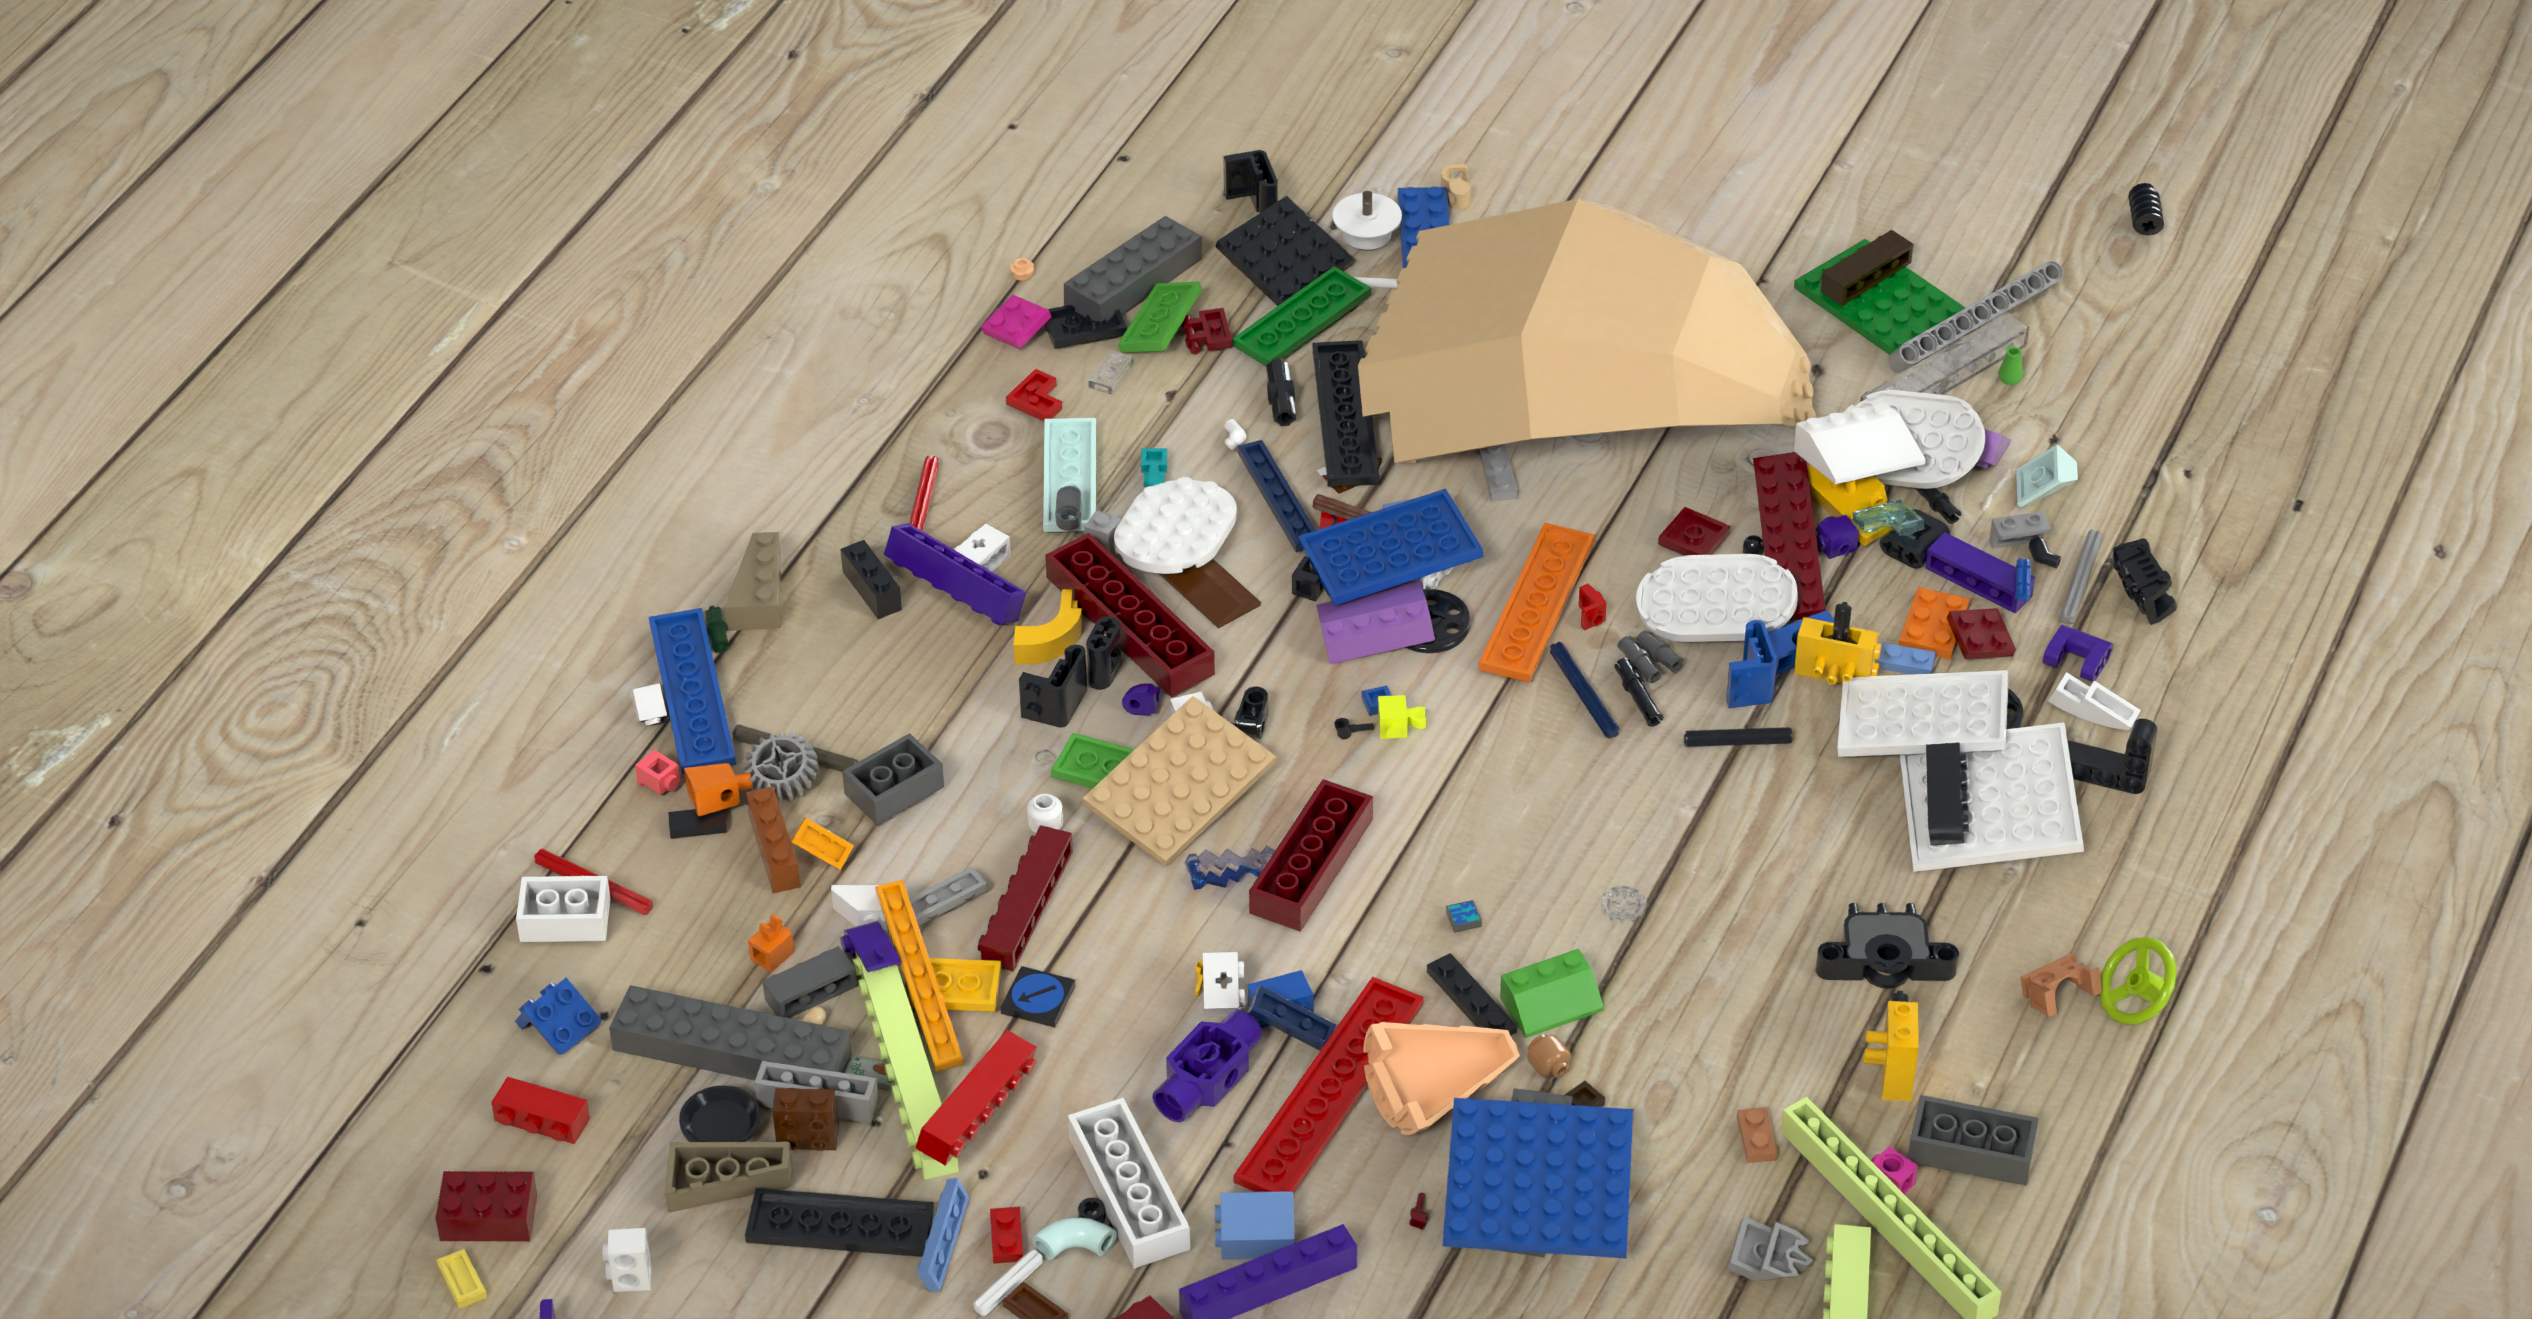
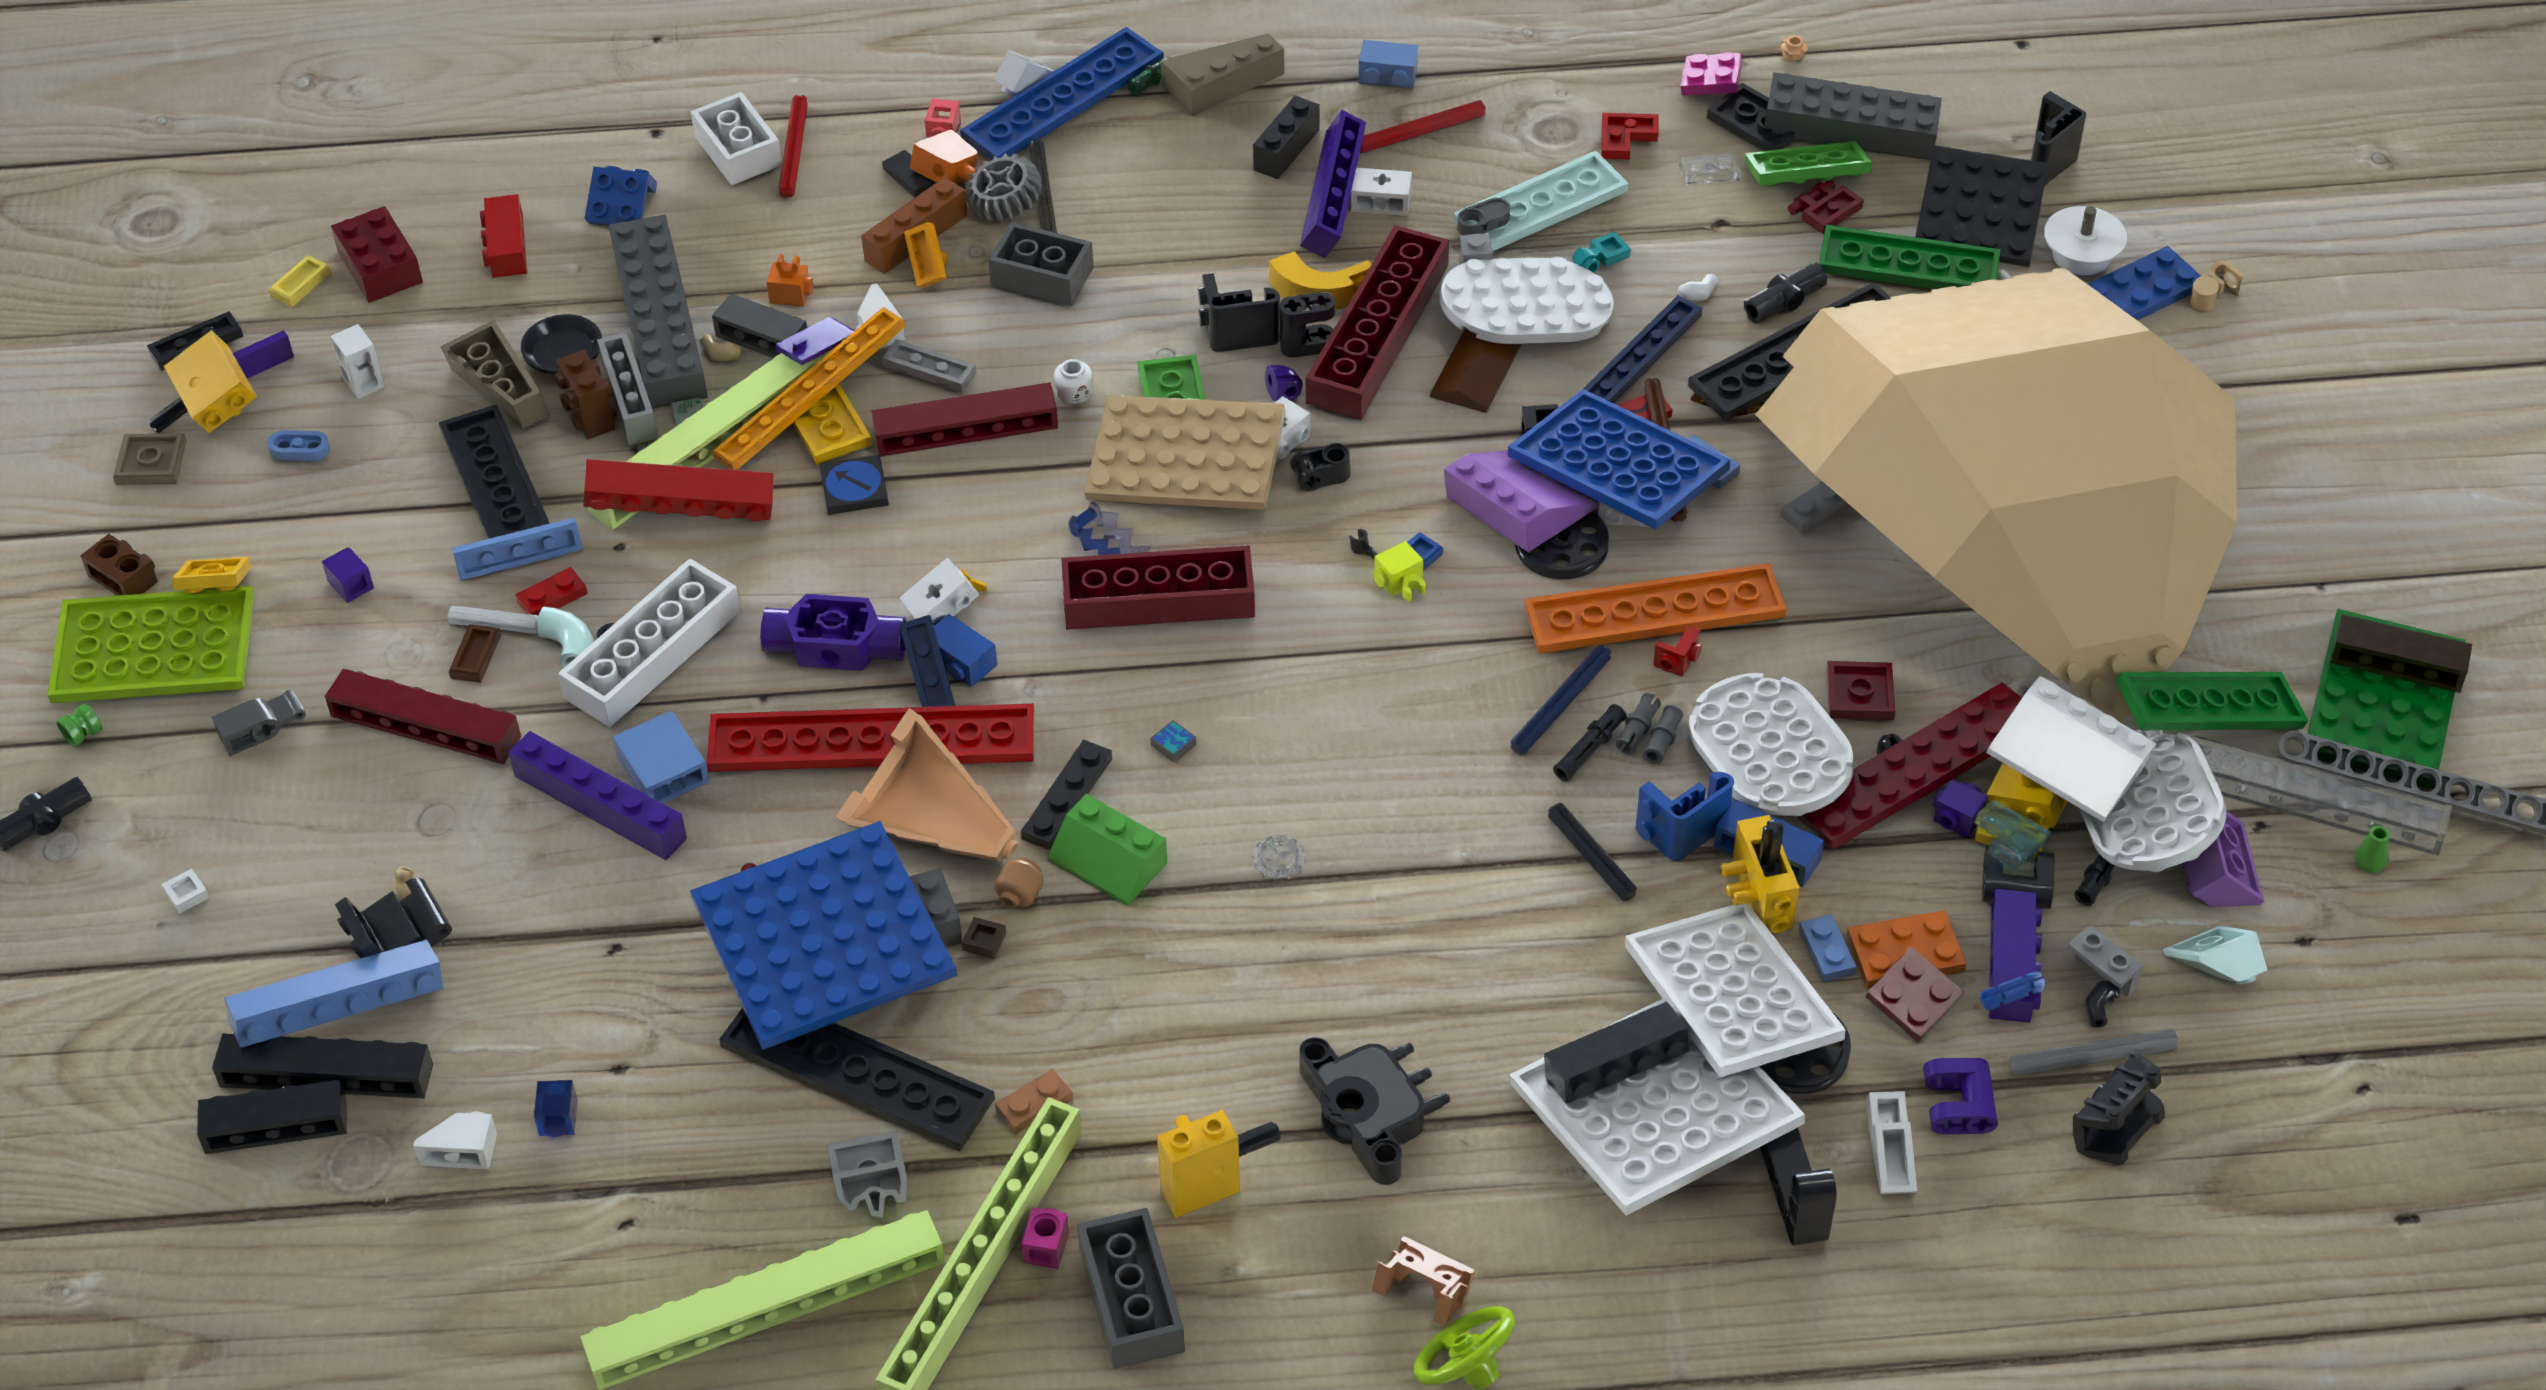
camera: 60 degrees right, 5 degrees up
none -> black plate [719,1007,995,1151]
none -> medium blue brick [1358,40,1419,88]
none -> green plate [2115,672,2309,731]

